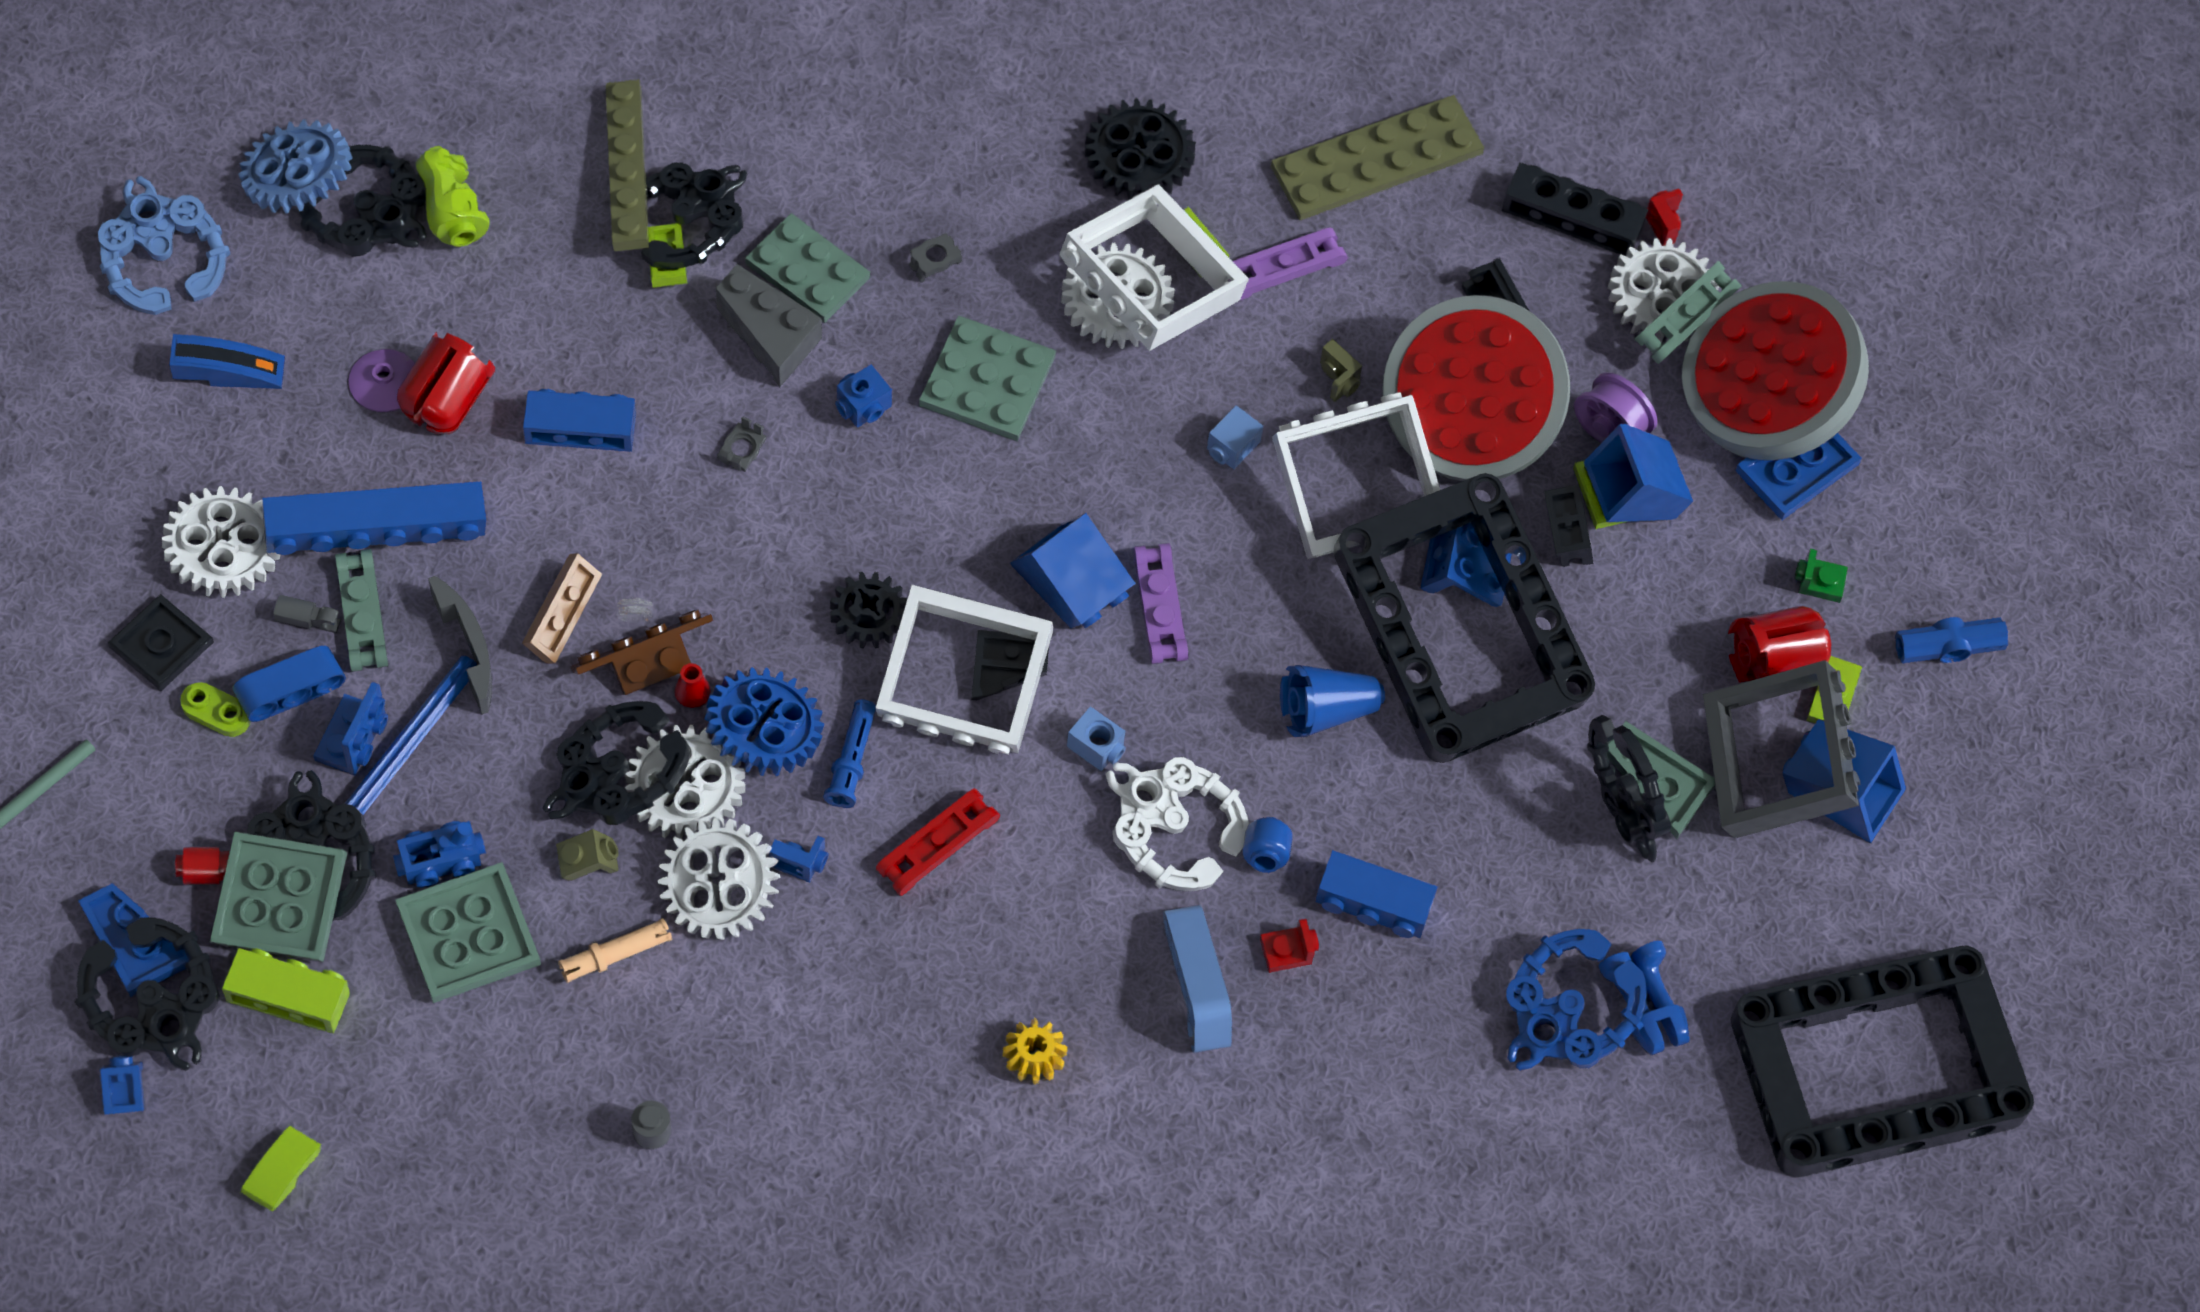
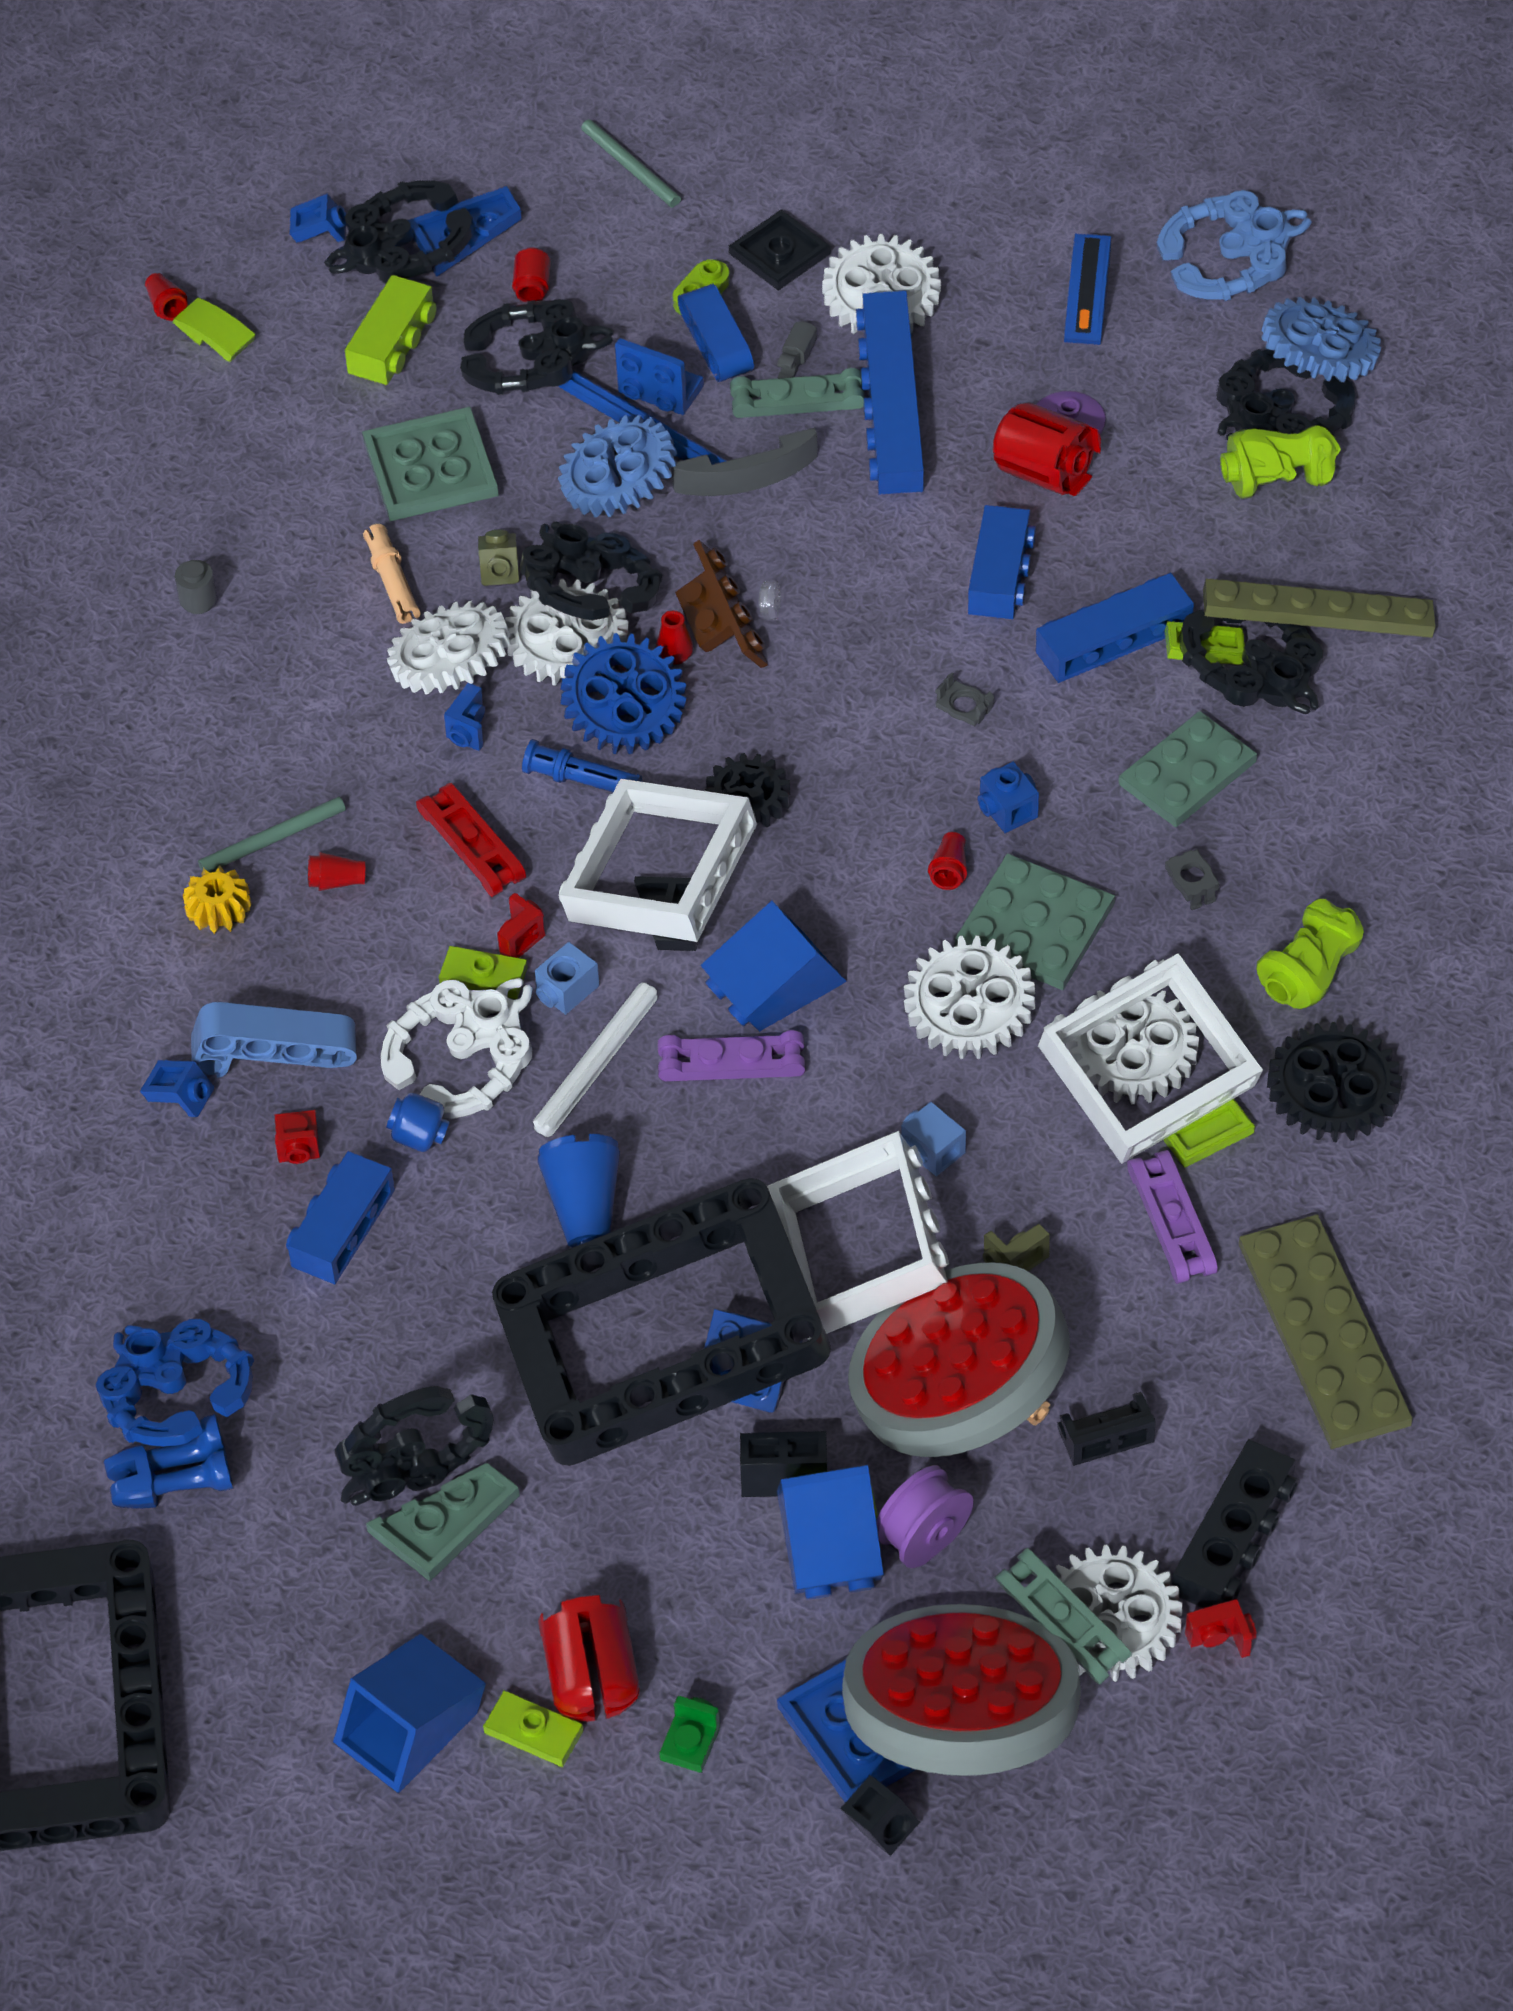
camera: 105 degrees right, 10 degrees down
sand green plate [210,832,347,962] -> none
blue brick [393,821,486,888] -> none
plate [522,553,602,664] -> none
dark grey wedge [716,264,822,387] -> none
dark grey window [1703,660,1861,838] -> none
blue piece [1895,617,2008,663] -> none
none -> blue bracket [140,1060,214,1117]
none -> red cone [145,273,187,321]
none -> sand green bar [198,797,346,872]
none -> red cone [308,852,365,891]
none -> lime plate [439,946,528,999]
none -> red bracket [497,893,545,958]
none -> white axle [533,982,657,1137]
none -> medium blue gear [558,415,677,517]
none -> black brick [840,1775,920,1856]
none -> white gear [904,936,1035,1059]
none -> red cone [928,832,967,890]
none -> blue brick [1036,573,1194,683]
none -> lime animal [1256,899,1364,1009]

